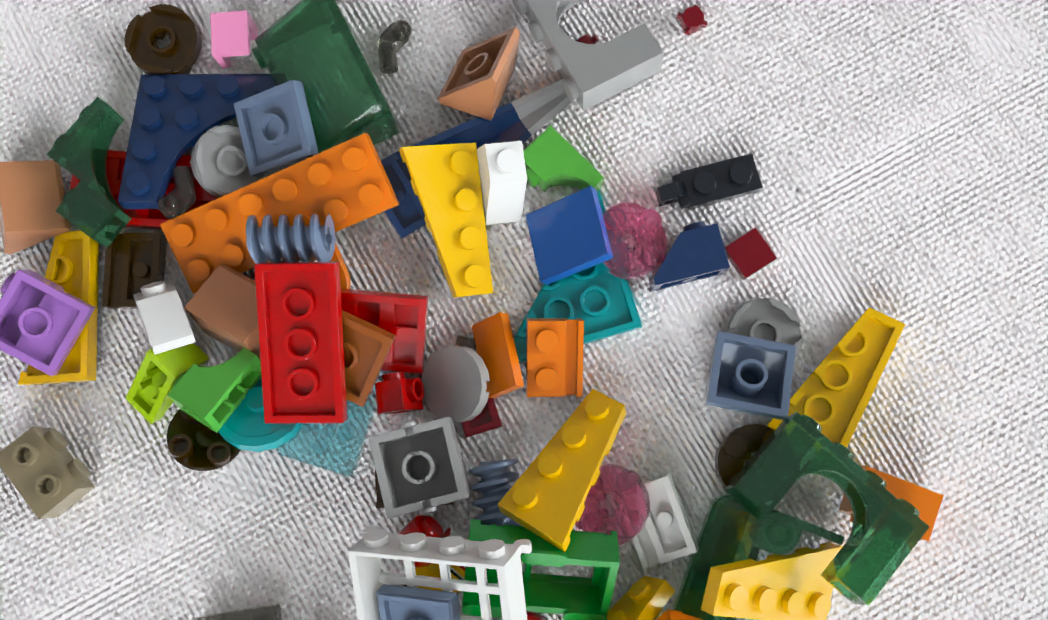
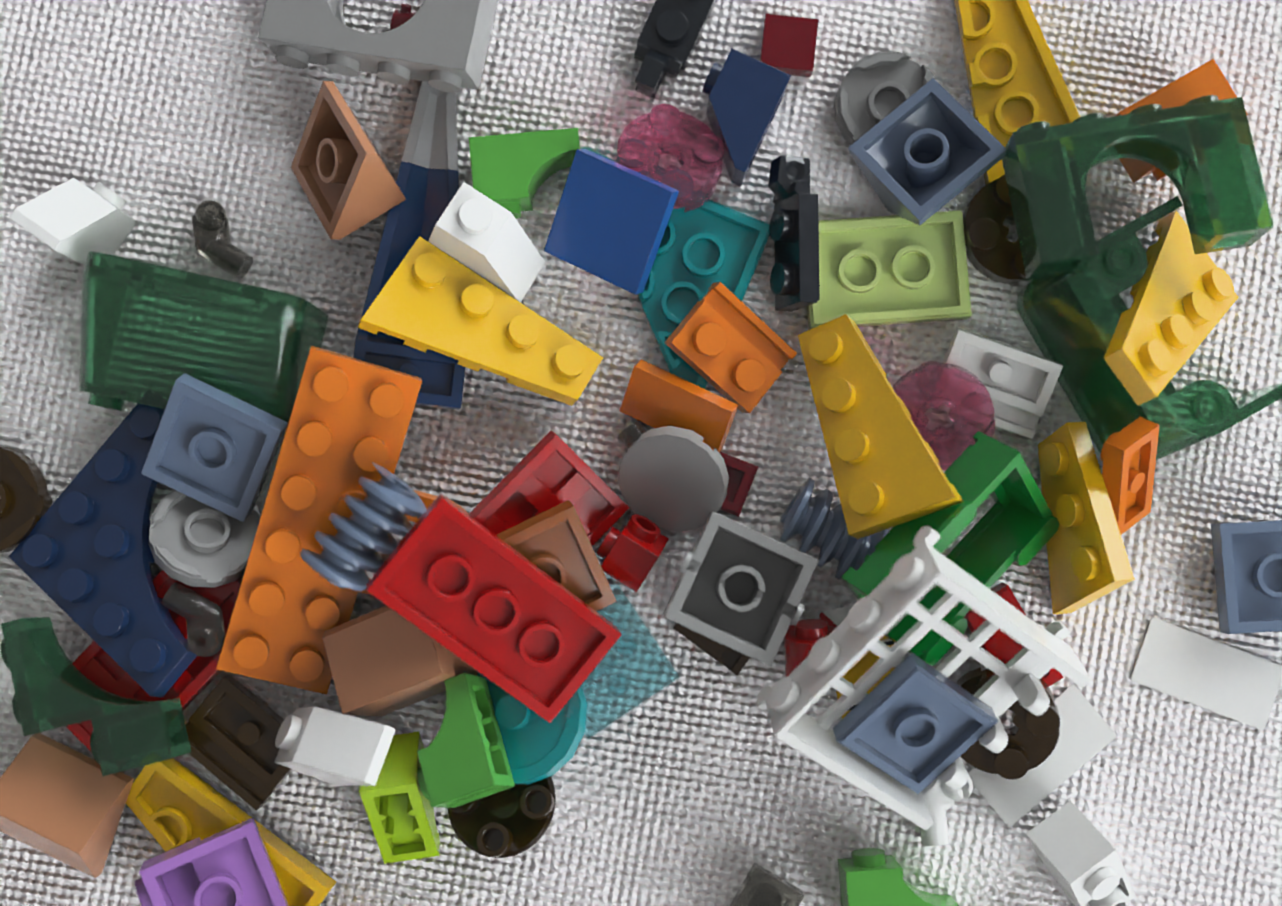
camera: 55 degrees left, 5 degrees up
bright pink panel [210,10,258,69] -> none
none -> black hinge [768,155,820,312]
none -> yellowish green tile [807,210,972,330]

